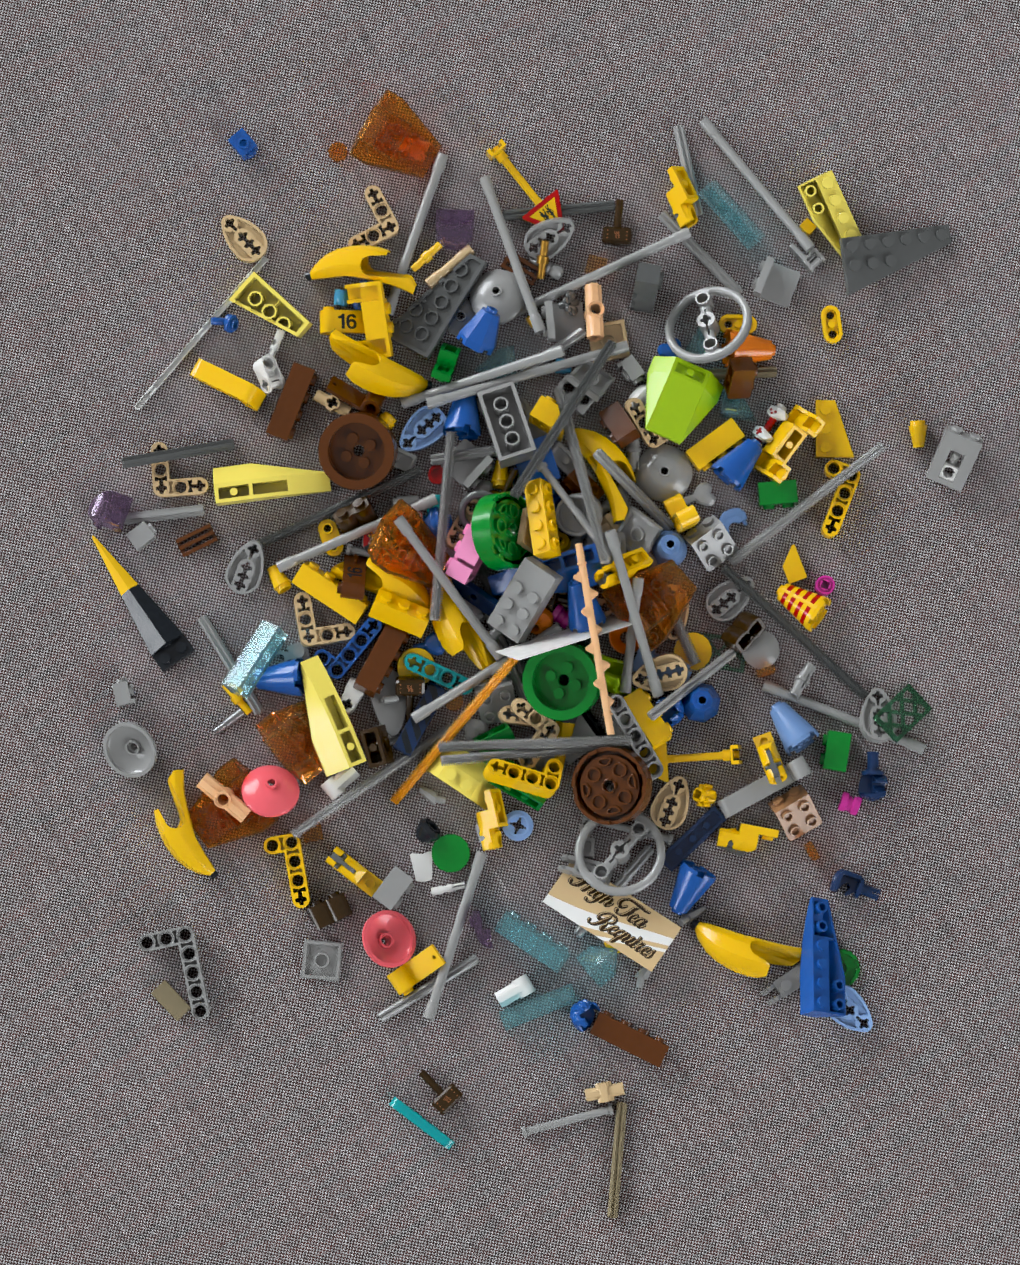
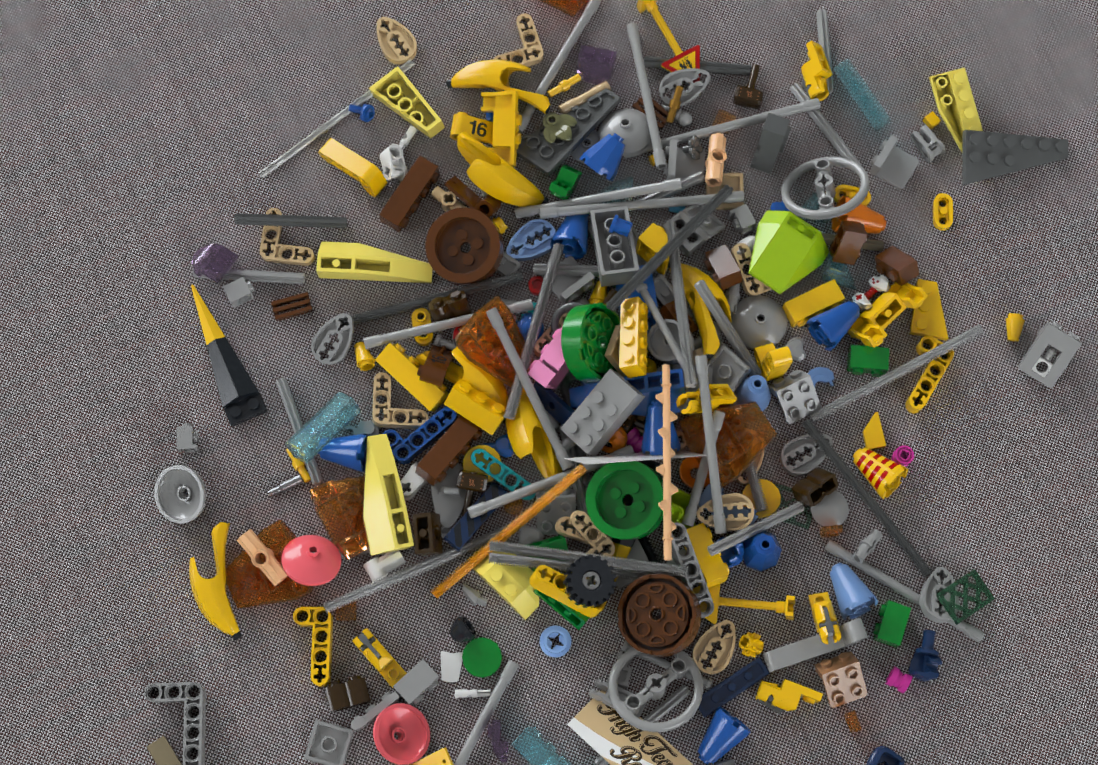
camera: 10 degrees right, 10 degrees down
dark azure hose [334,289,349,307] -> none
yellow plate [475,788,509,851] -> none
light grey piece [699,117,815,252] -> none
none -> light grey hinge [350,691,401,731]
none -> olive plate [542,112,577,144]
none -> black bush [563,555,617,608]
none -> blue bush [609,214,633,237]
none -> reddish brown brick [875,245,919,286]

